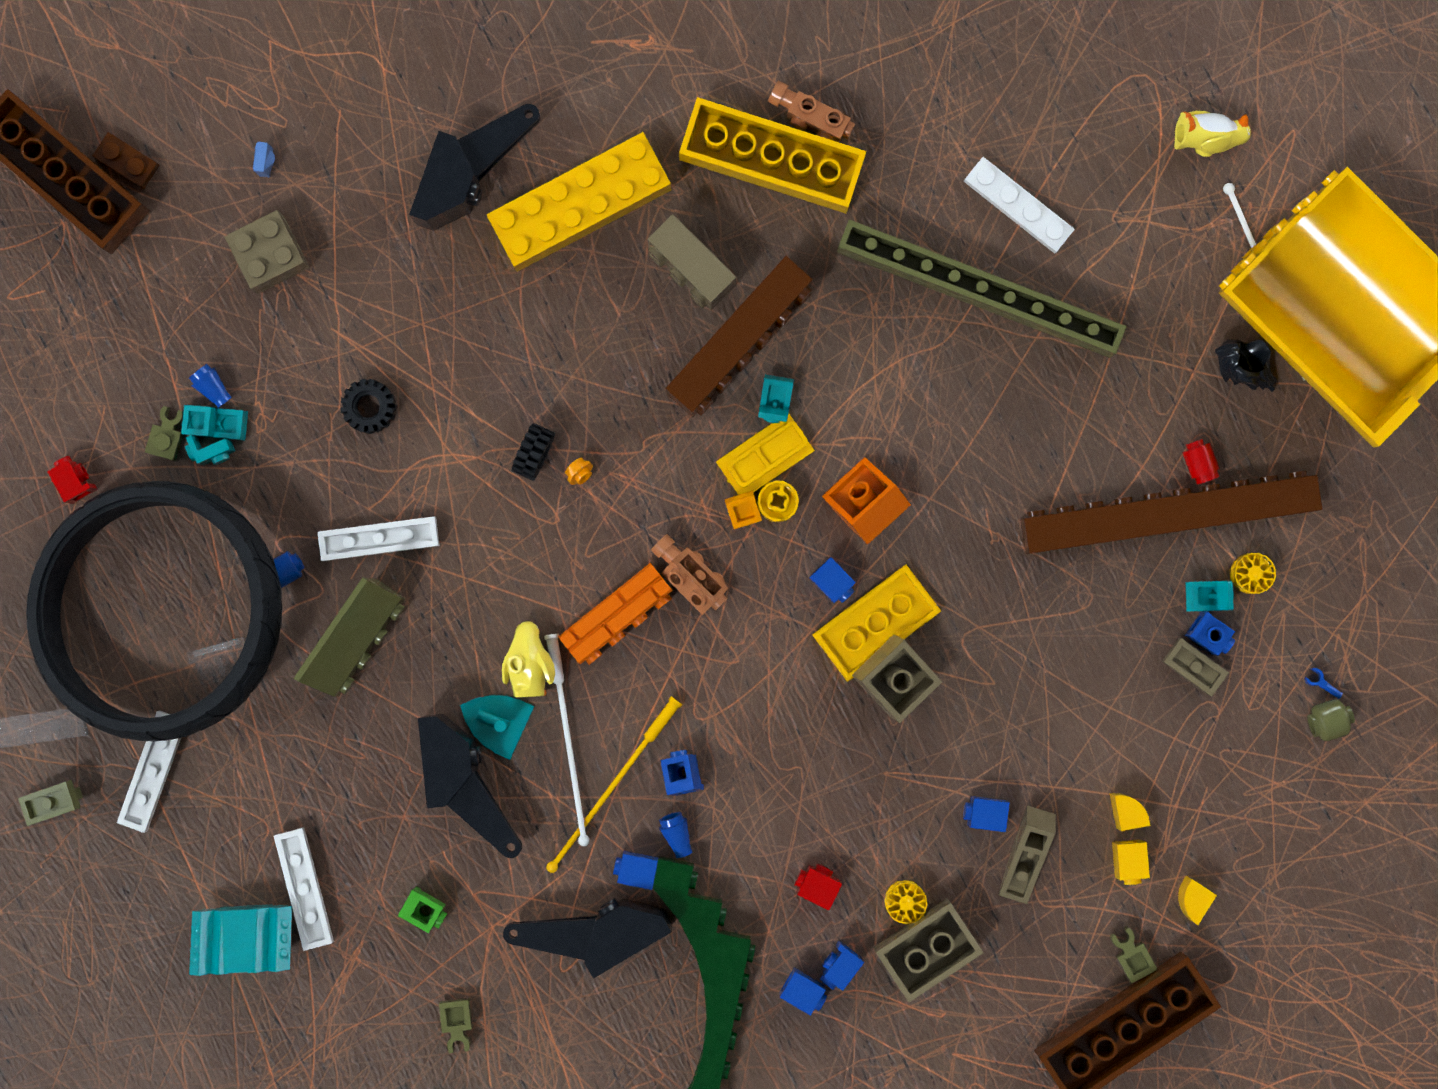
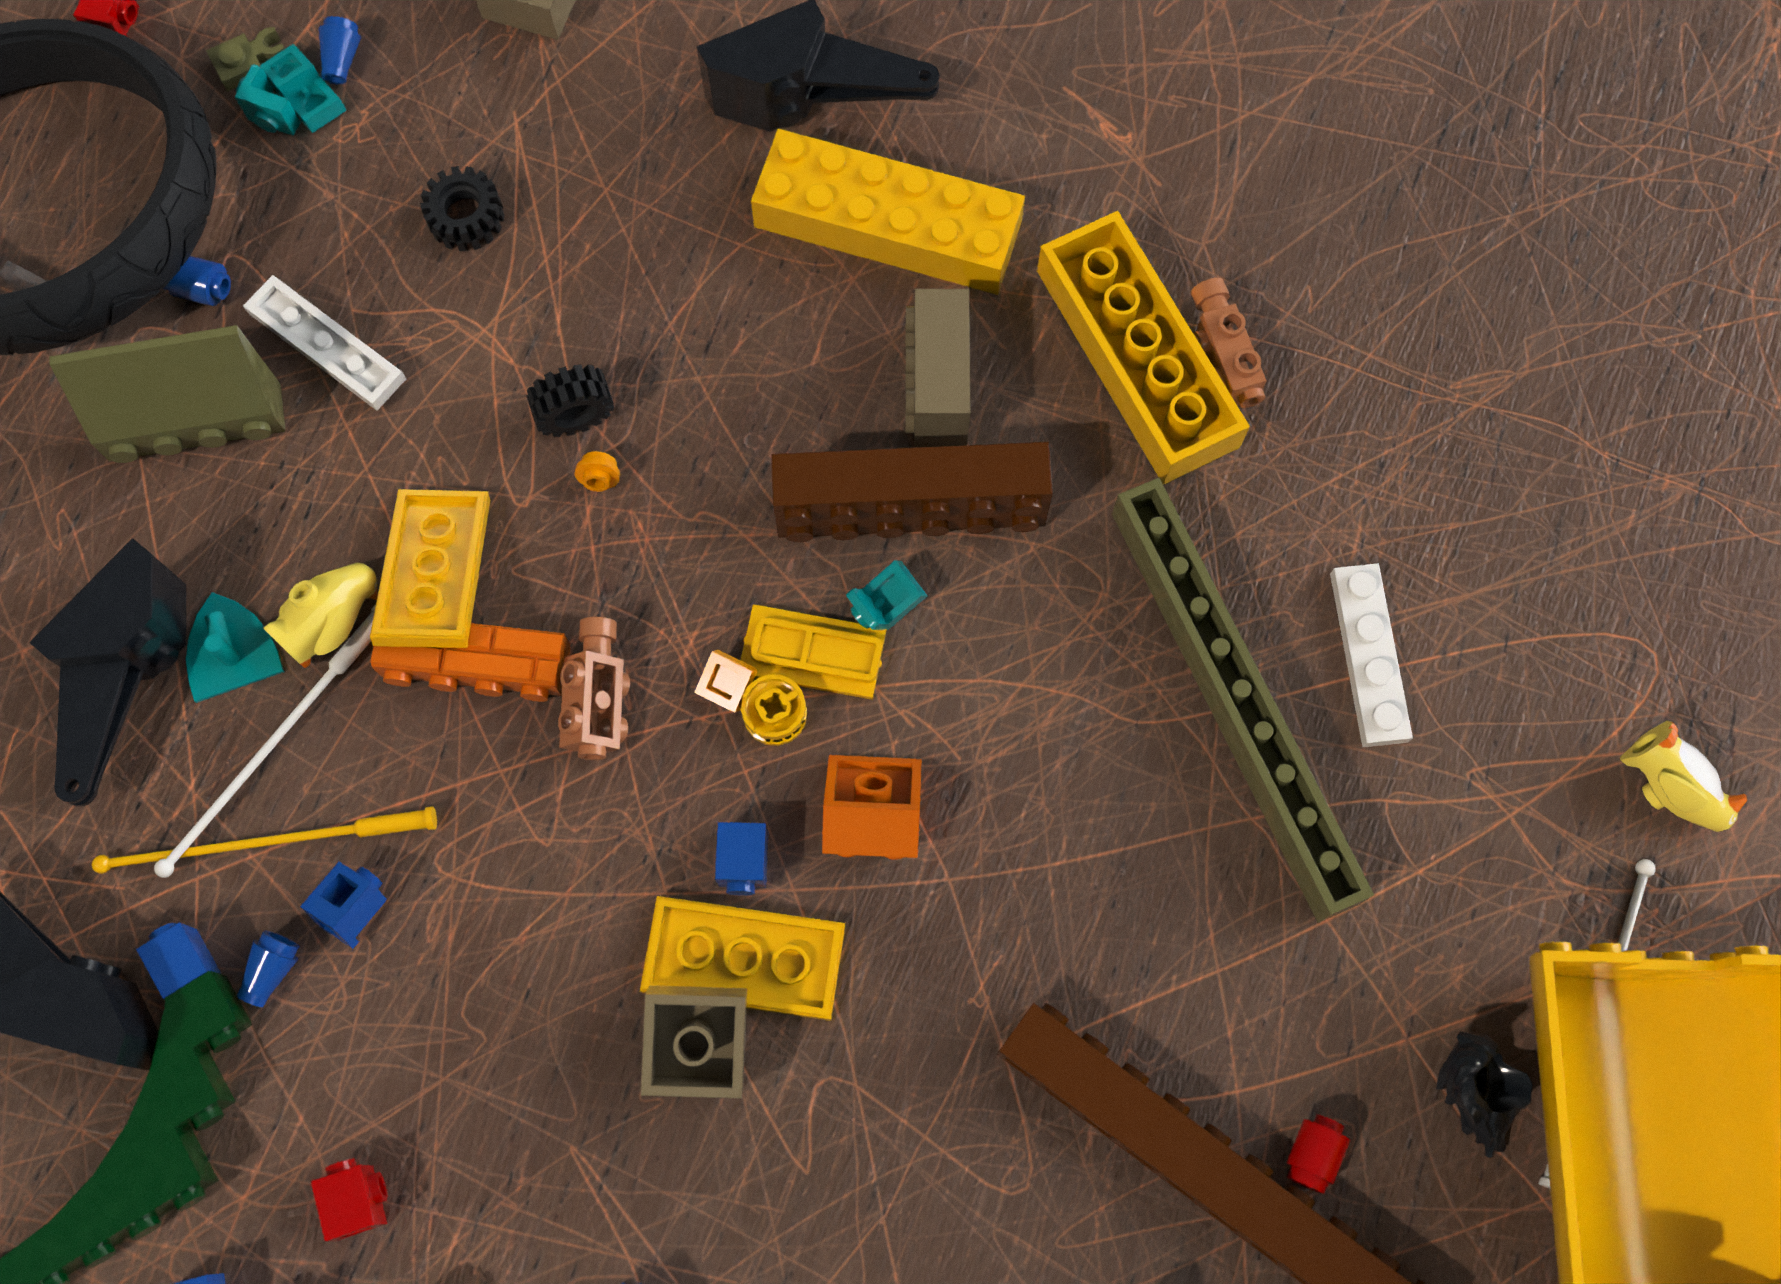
camera: 45 degrees right, 15 degrees down
none -> yellow tile [370,489,490,648]

